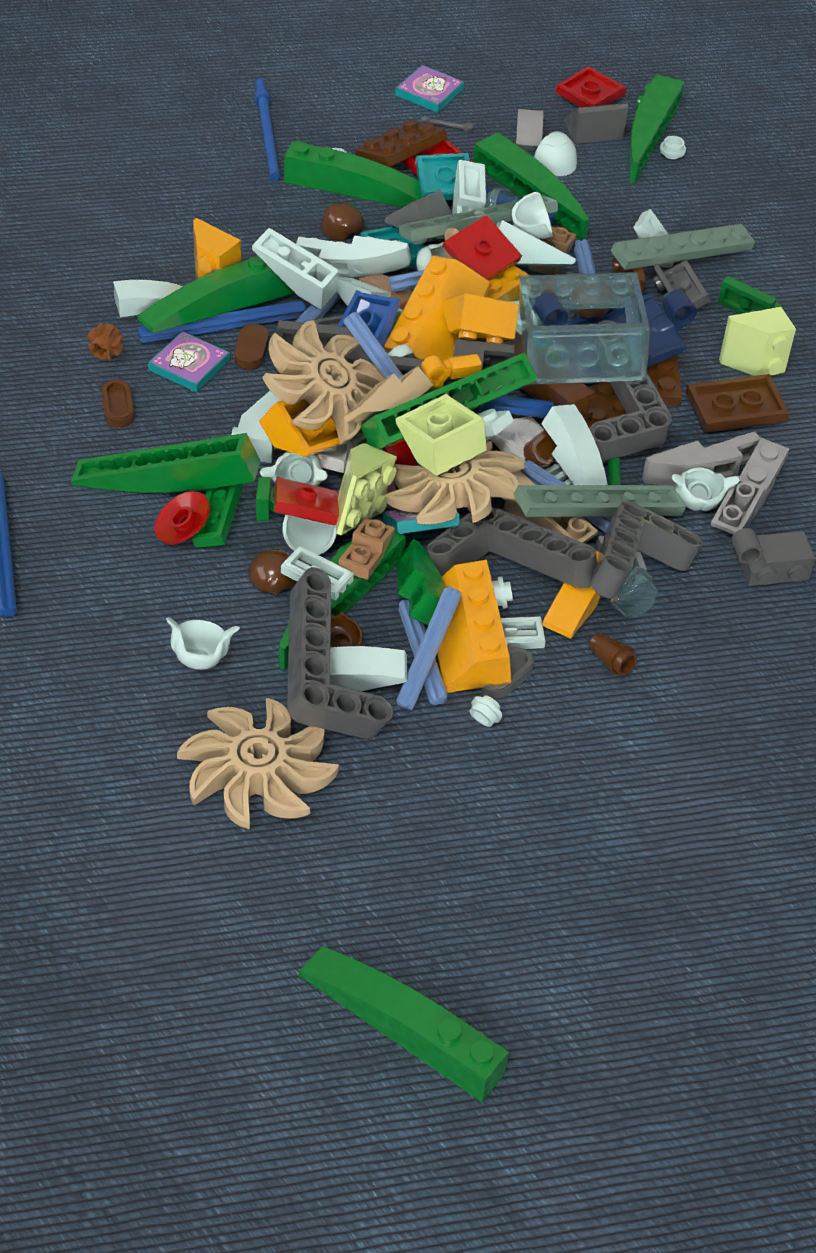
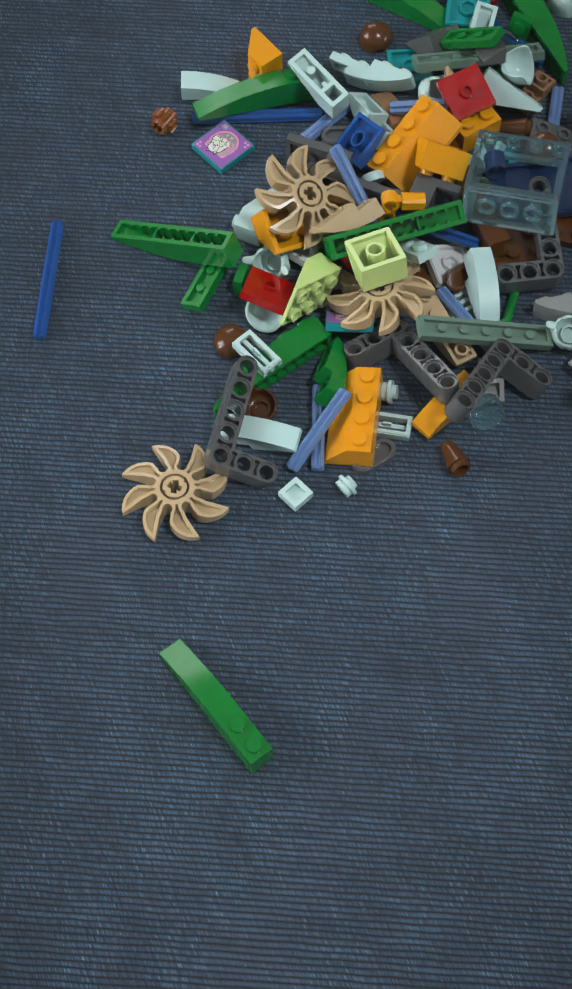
camera: 20 degrees right, 15 degrees up
reddish brown tile [101,380,135,428] -> none
red dish [154,491,210,545] -> none
light aqua hair [166,617,240,670] -> none
reddish brown tile [234,324,269,370] -> none
medium nougat slope [338,518,395,580] -> none
none -> light aqua plate [278,477,313,512]
none -> green plate [439,26,505,50]
none -> dark grey slope [474,39,506,65]
none -> green plate [506,11,535,41]

